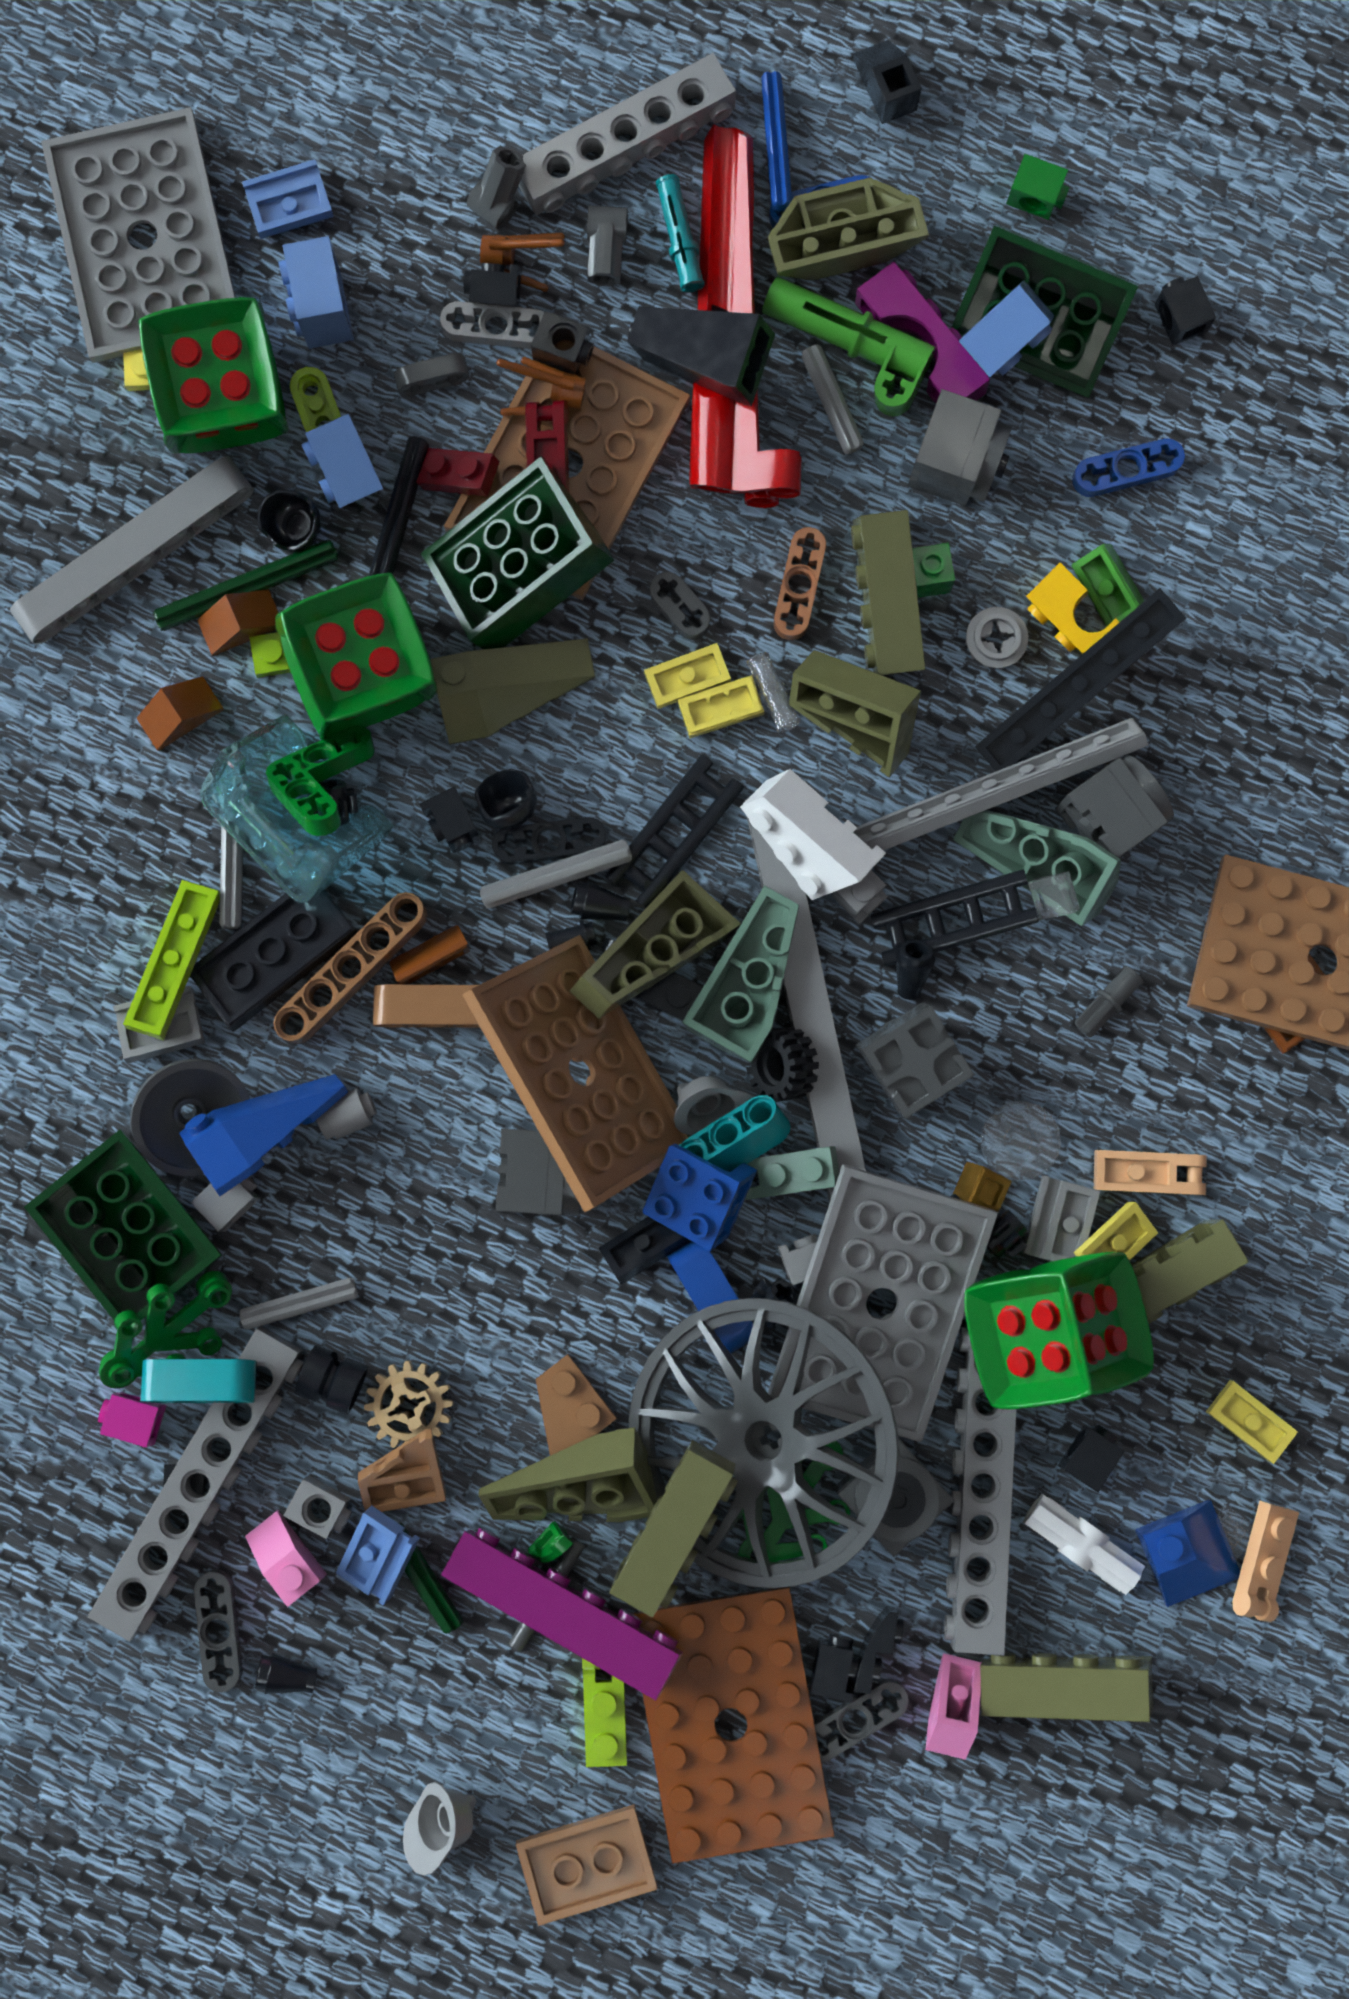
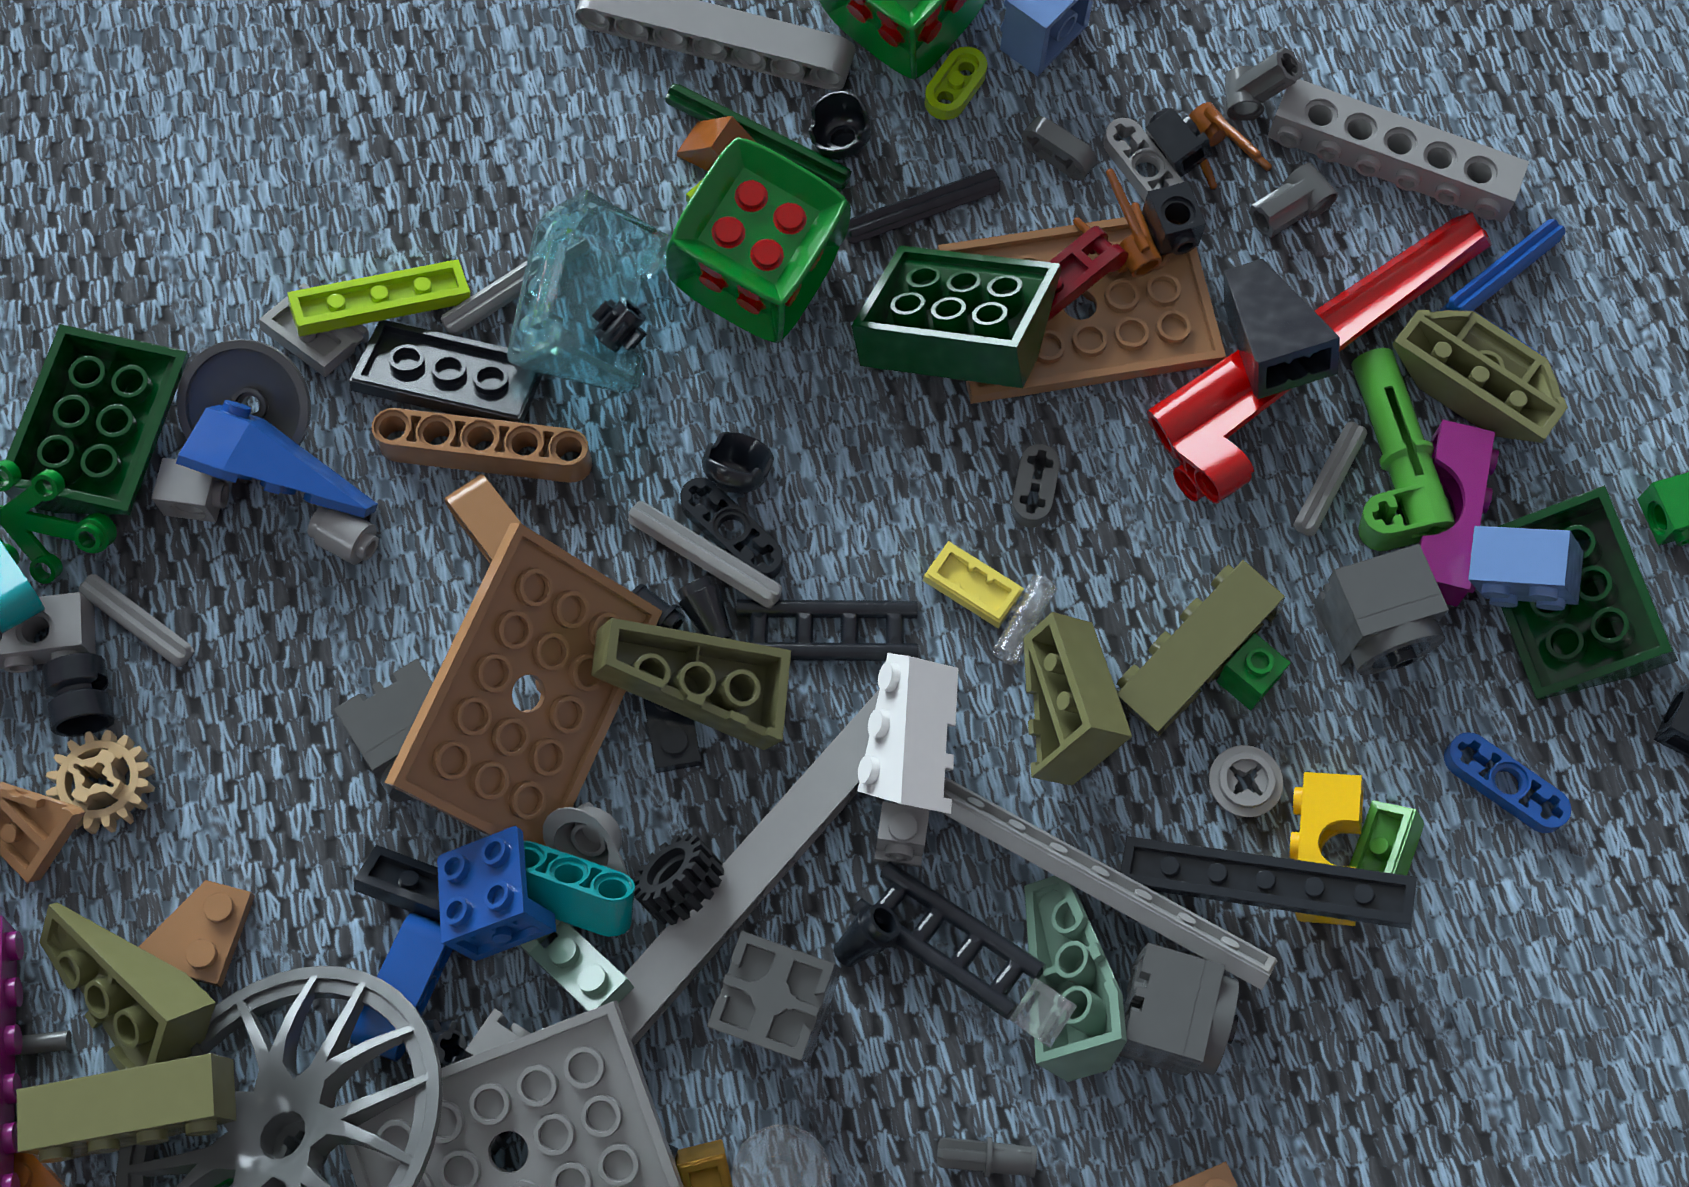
camera: 50 degrees right, 15 degrees down
dark orange slope [137,676,224,751] -> none
green beam [266,726,375,836] -> none
medium blue brick [301,413,383,508] -> none
dark orange slope [389,925,471,985] -> none
dark red plate [416,448,500,496] -> none
black brick [419,786,479,853] -> none
olive wedge [431,638,595,745] -> none
green tile [528,1521,573,1563] -> none
light yellow plate [644,643,731,709] -> none
teal pin [655,174,705,293] -> none
sand green wedge [682,885,799,1063] -> none
nougat beam [774,527,826,640] -> none
black slope [852,40,922,124] -> none

